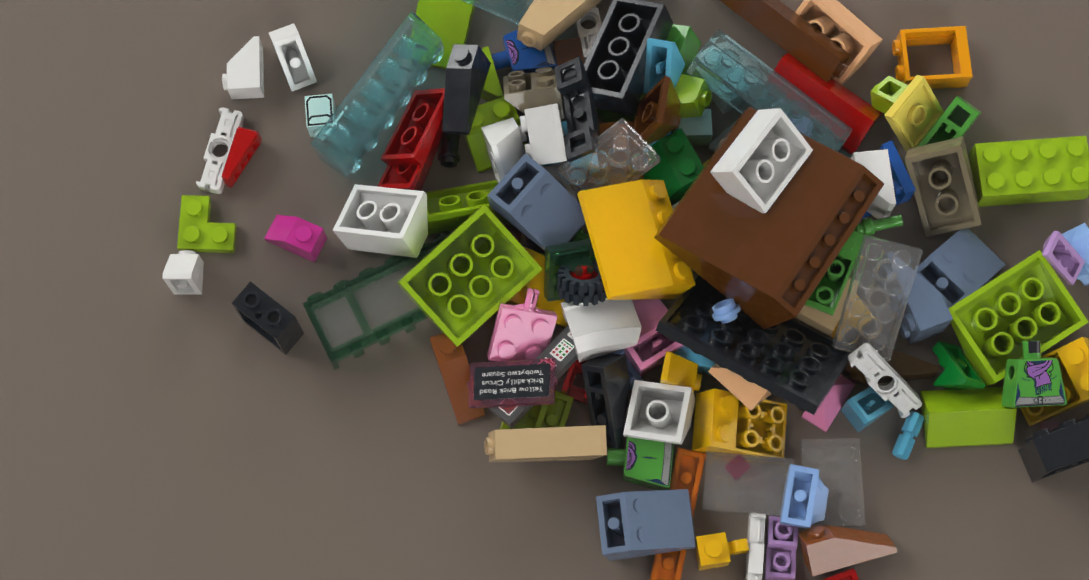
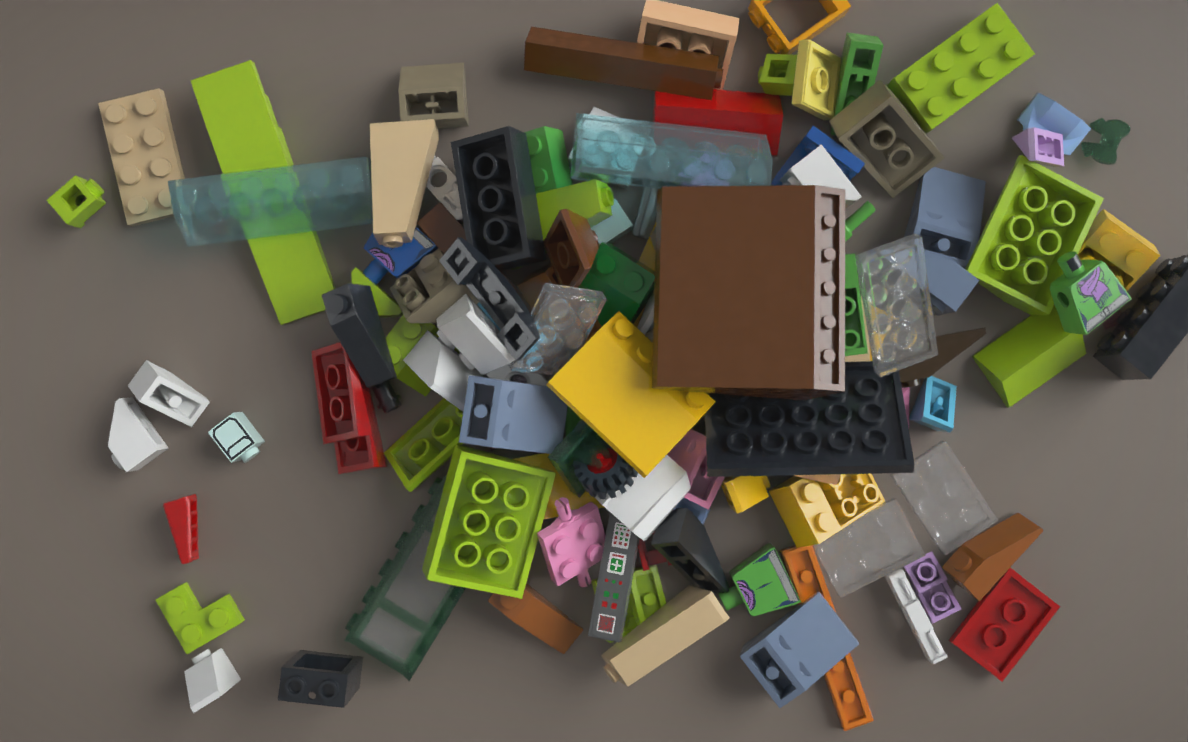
camera: 35 degrees left, 15 degrees up
white piece [196,107,245,194] -> none
dark pink slope [264,215,327,263] -> none
clear light blue slope [311,11,444,178] -> none
white slope [333,184,428,258] -> none
piece [467,358,558,408] -> none
white slope [623,380,696,445] -> none
medium azure slope [644,38,685,94] -> none
yellow brick [695,532,749,570] -> none
white slope [710,108,813,213] -> none
light blue plate [712,299,741,324] -> none
clear pink window [724,454,751,480] -> none
light blue slope [780,464,829,529] -> none
white piece [848,343,922,418] -> none
medium azure piece [892,411,925,460] -> none
green slope [932,341,986,390] -> none

